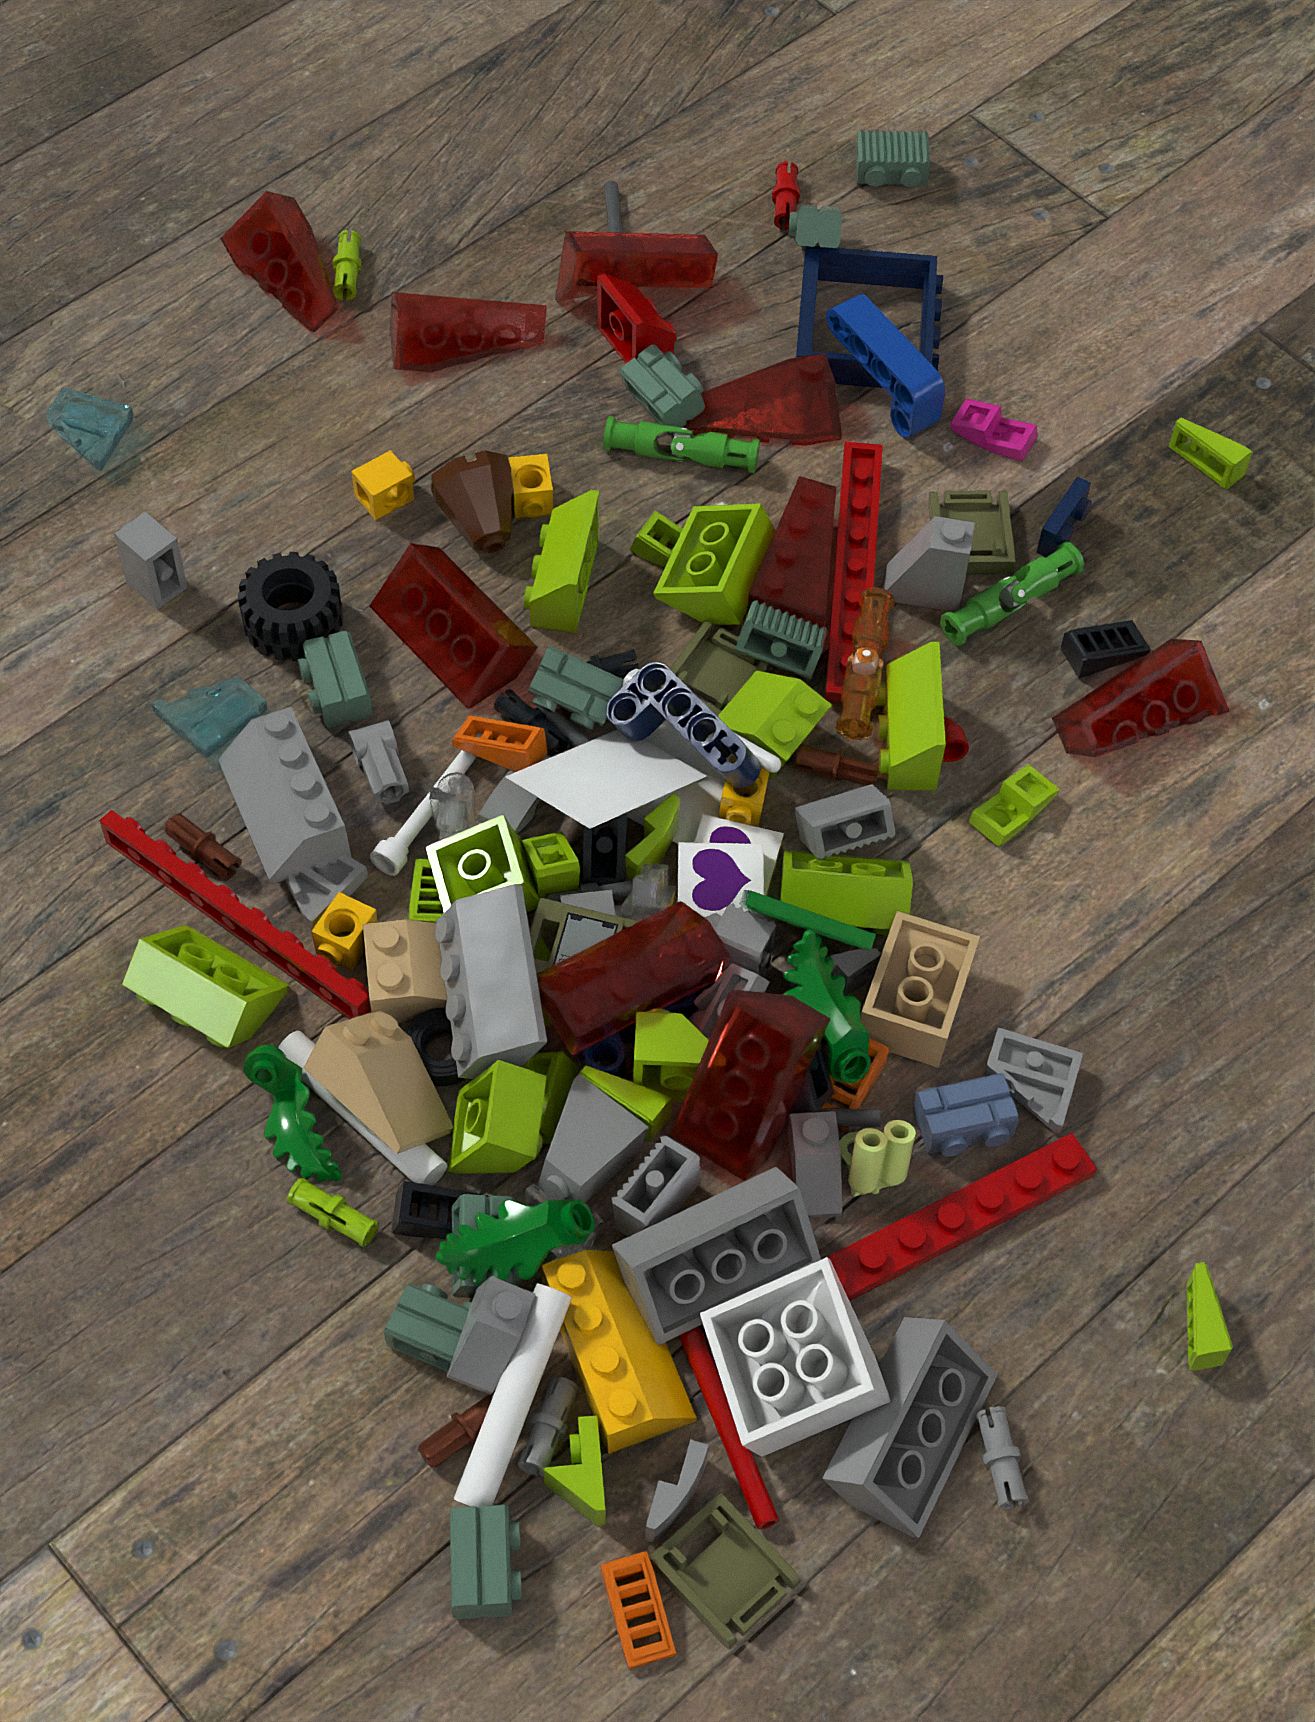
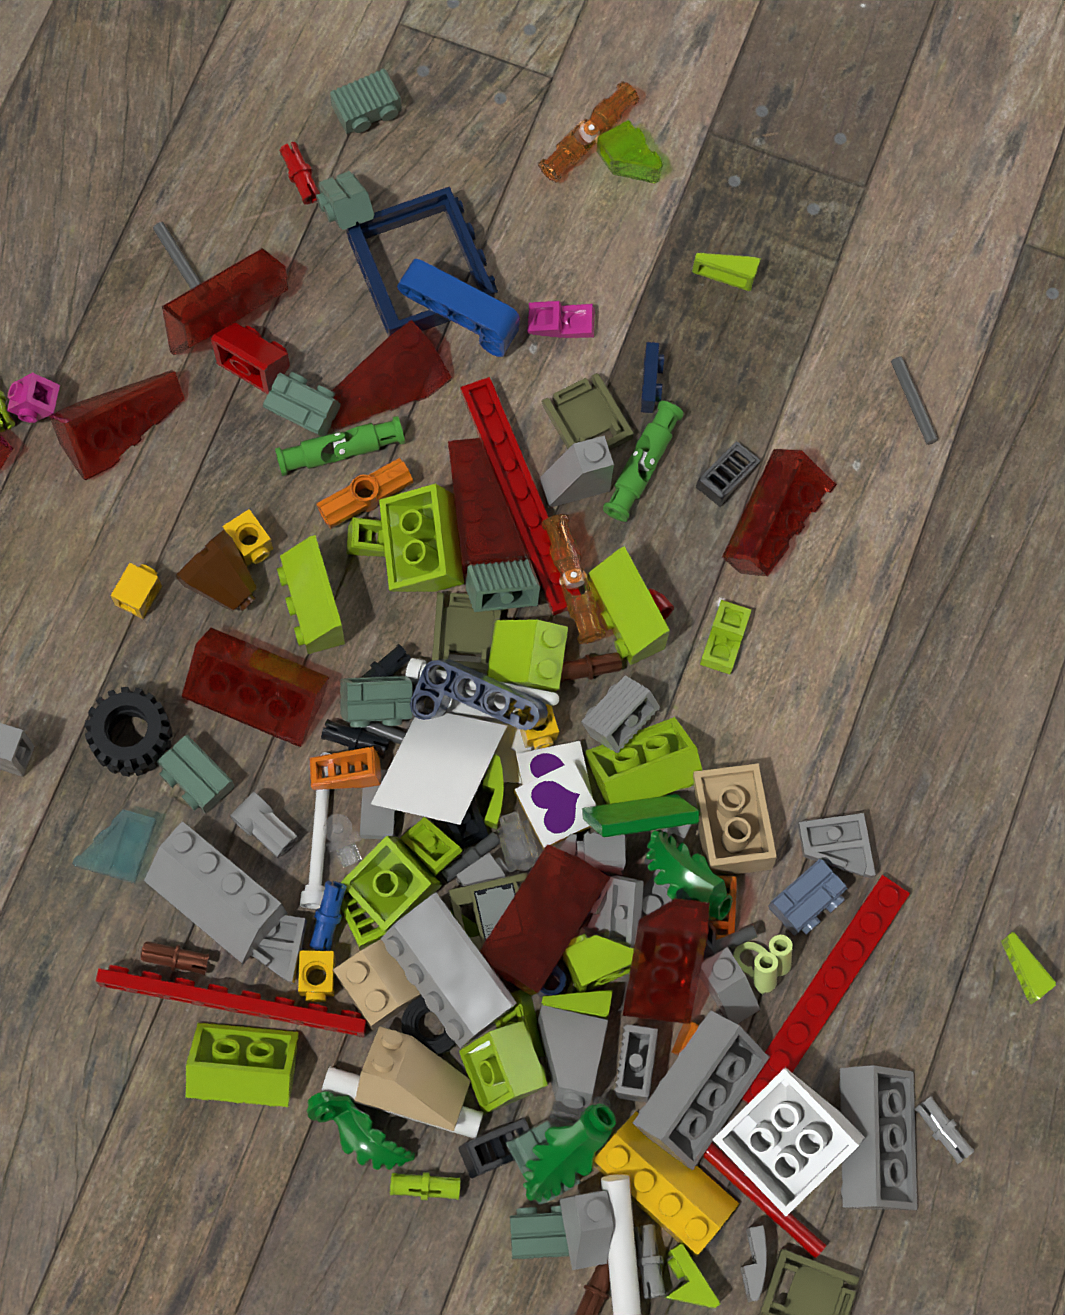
camera: 30 degrees left, 15 degrees up
none -> dark pink brick [7,372,60,423]
none -> blue pin [310,881,347,951]
none -> orange piece [316,458,414,529]
none -> clear orange piece [538,81,640,183]
none -> clear neon green slope [596,119,663,184]

